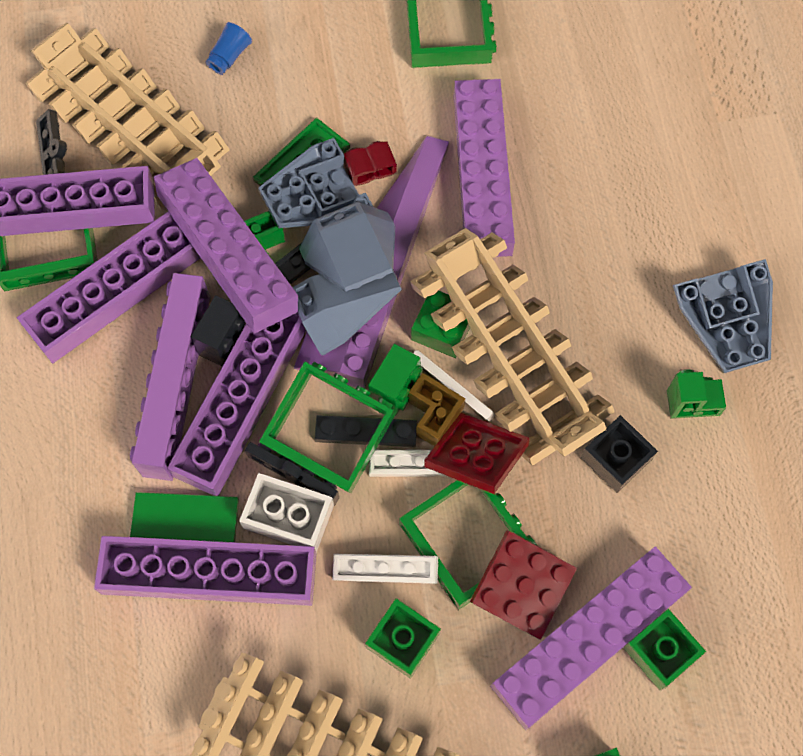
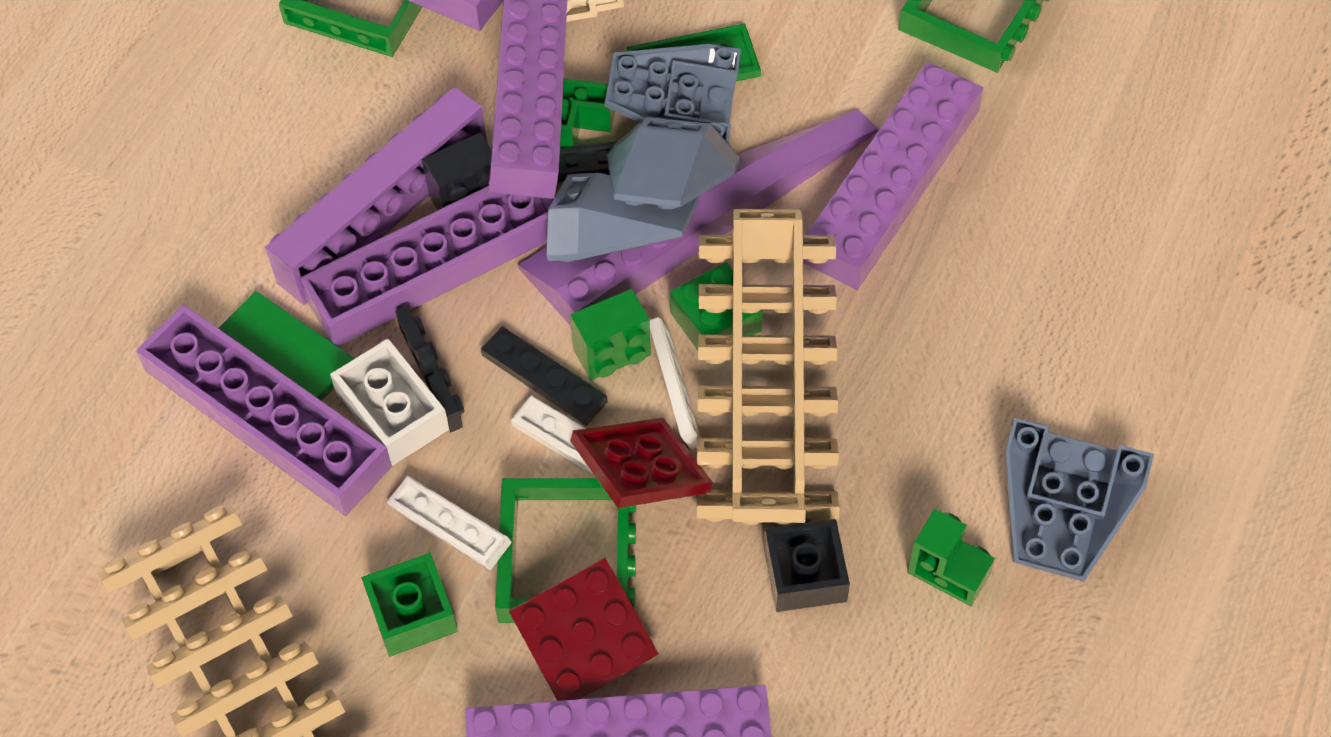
camera: 35 degrees right, 10 degrees down
medium lavender brick [16,212,201,364] -> none
green window [259,362,396,493] -> none
dark red brick [344,141,397,186] -> none
pearl gold brick [409,373,466,447] -> none

